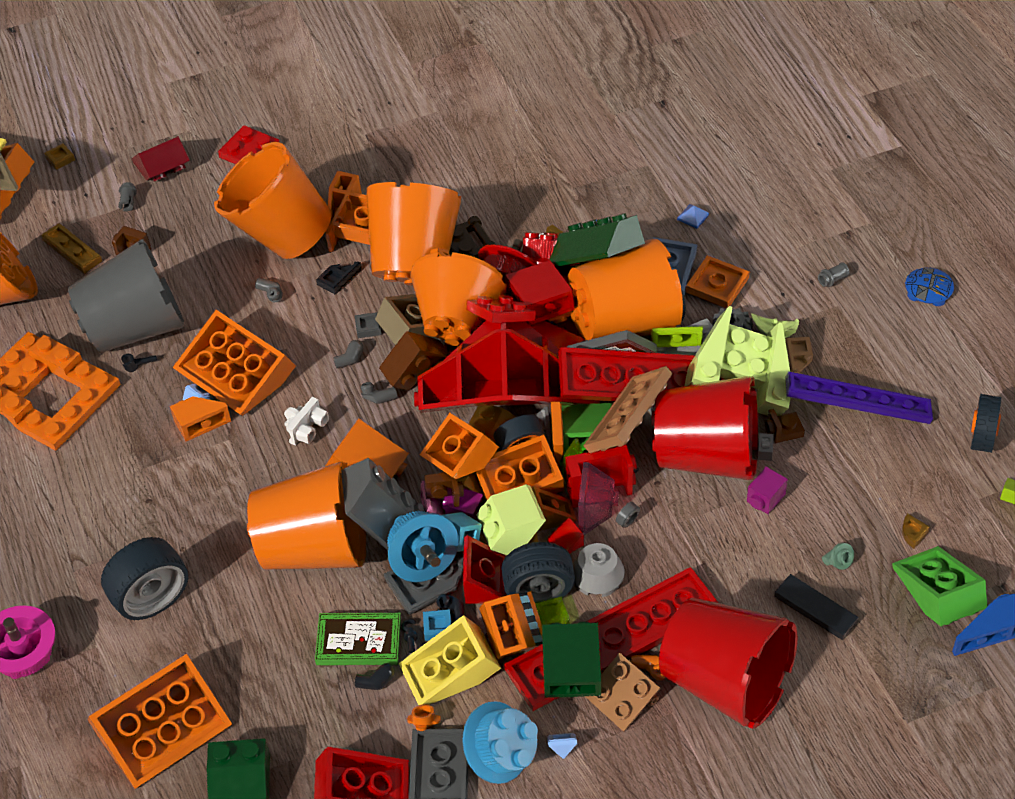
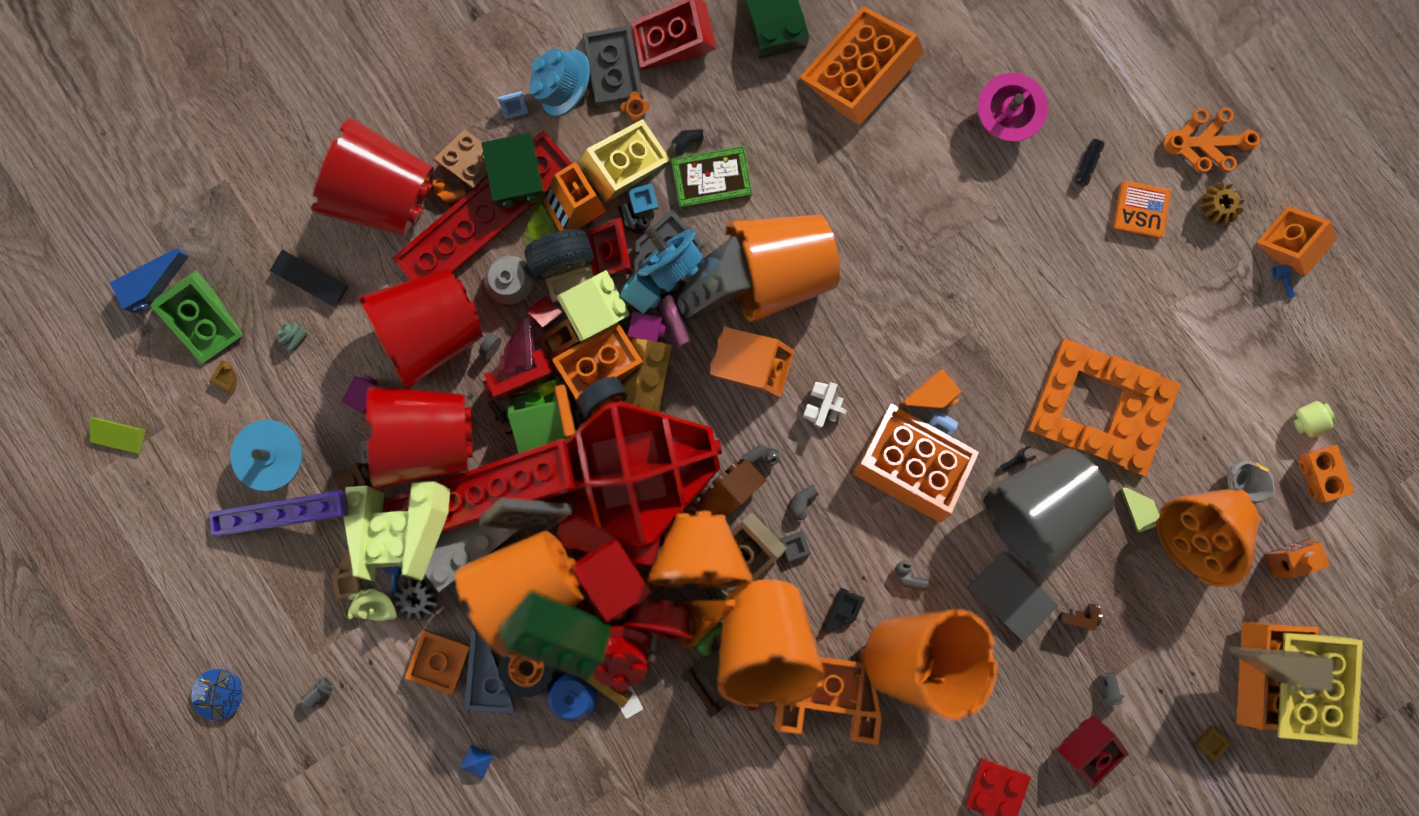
camera: 165 degrees right, 35 degrees up
pearl gold tile [41,223,103,274] -> none
black wheel [101,537,189,620] -> none
black hand [401,619,418,653] -> none
orange slope [420,413,499,479] -> none
reddish brown bracket [424,473,464,507] -> none
red plate [466,295,536,323] -> none
medium nougat plate [583,366,672,453] -> none
lime slope [651,326,703,347] -> none
black wheel [971,394,1001,453] -> none
none -> dark azure piece [230,420,302,491]
none -> red cone [358,269,483,389]
none -> dark grey tile [967,552,1058,642]
none -> yellowish green tile [1120,487,1159,532]

